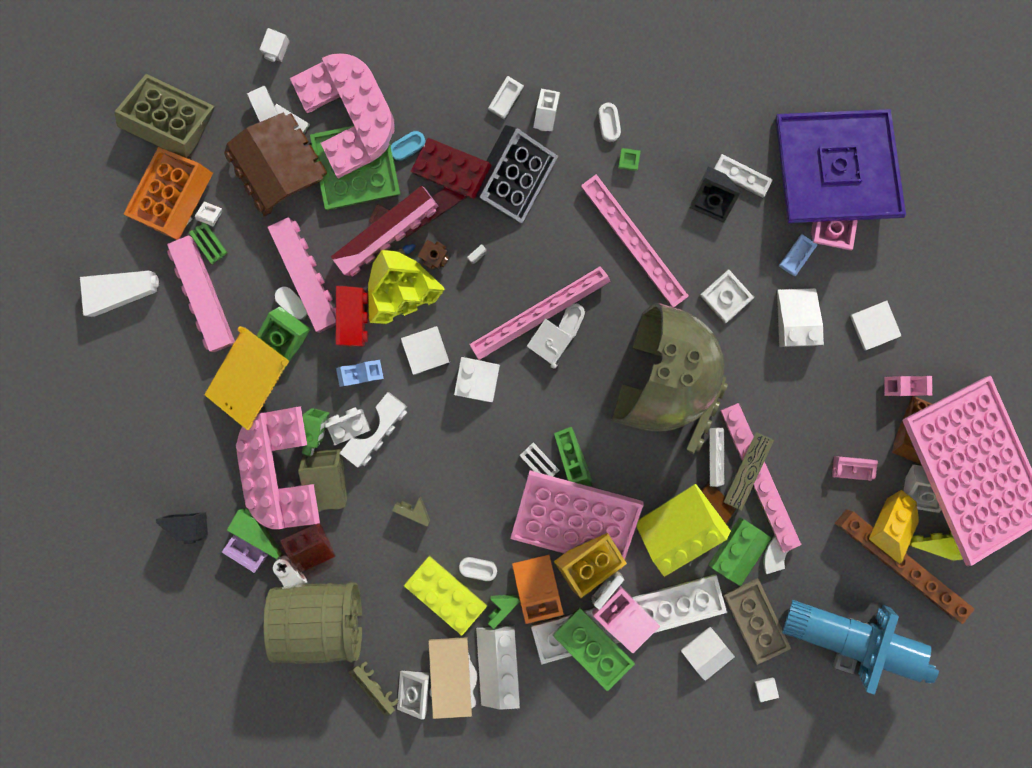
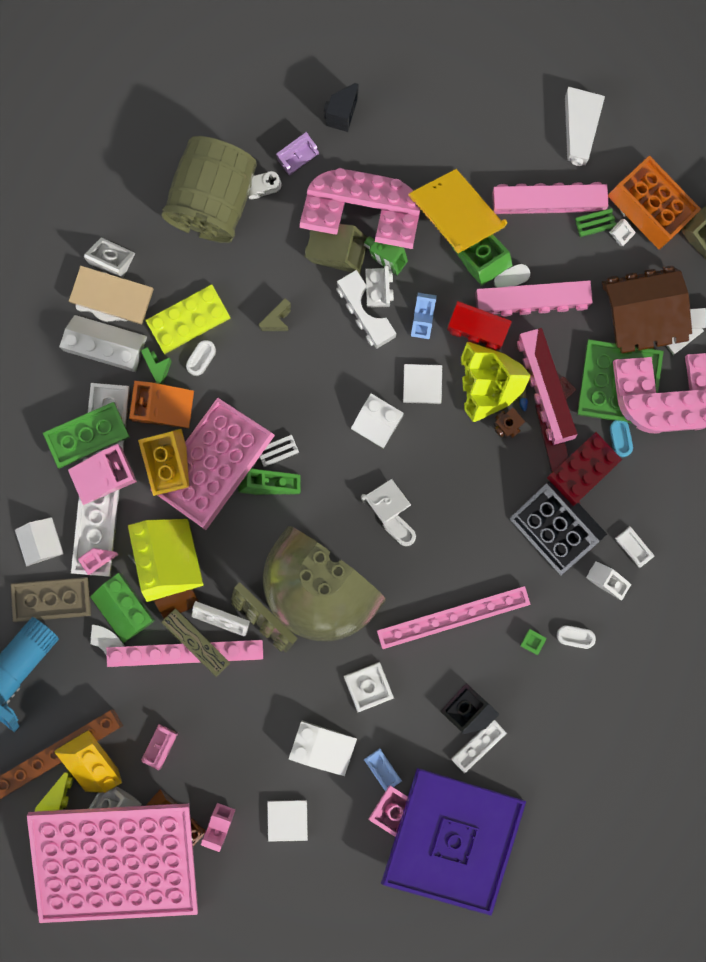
camera: 105 degrees right, 5 degrees down
bright green slope [227,508,283,559] -> none
clear red slope [280,523,336,573] -> none
olive plate [348,662,399,716] -> none
white tile [467,244,487,264] -> none
bright pink plate [470,266,611,360] -> none
white tile [591,571,624,610] -> none
none -> bright pink tile [78,548,119,575]

